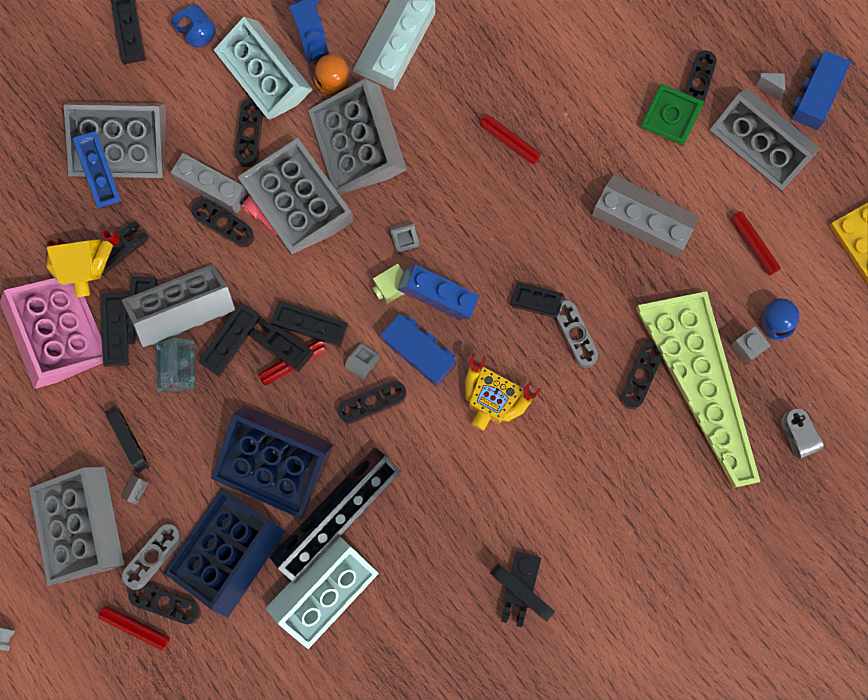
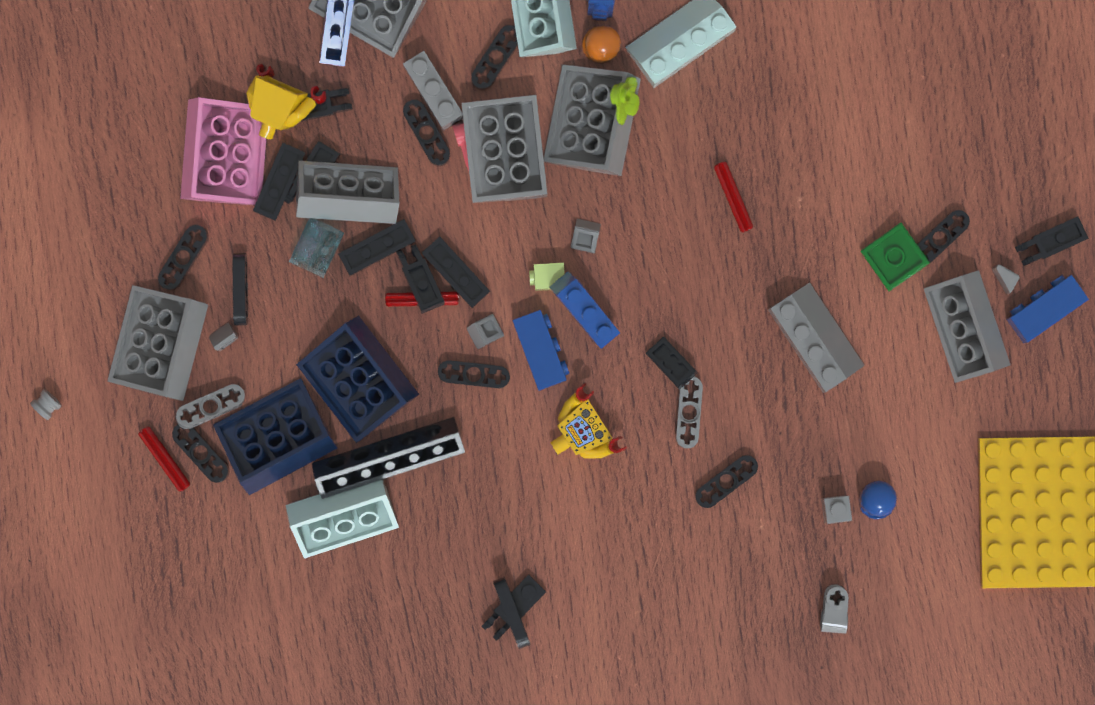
camera: 25 degrees right, 10 degrees up
yellowish green wing [636,291,760,488] -> none
red axle [731,211,781,275] -> none
none -> black beam [158,225,209,290]
none -> lime plate [610,77,640,125]
none -> black hinge [1015,216,1089,266]

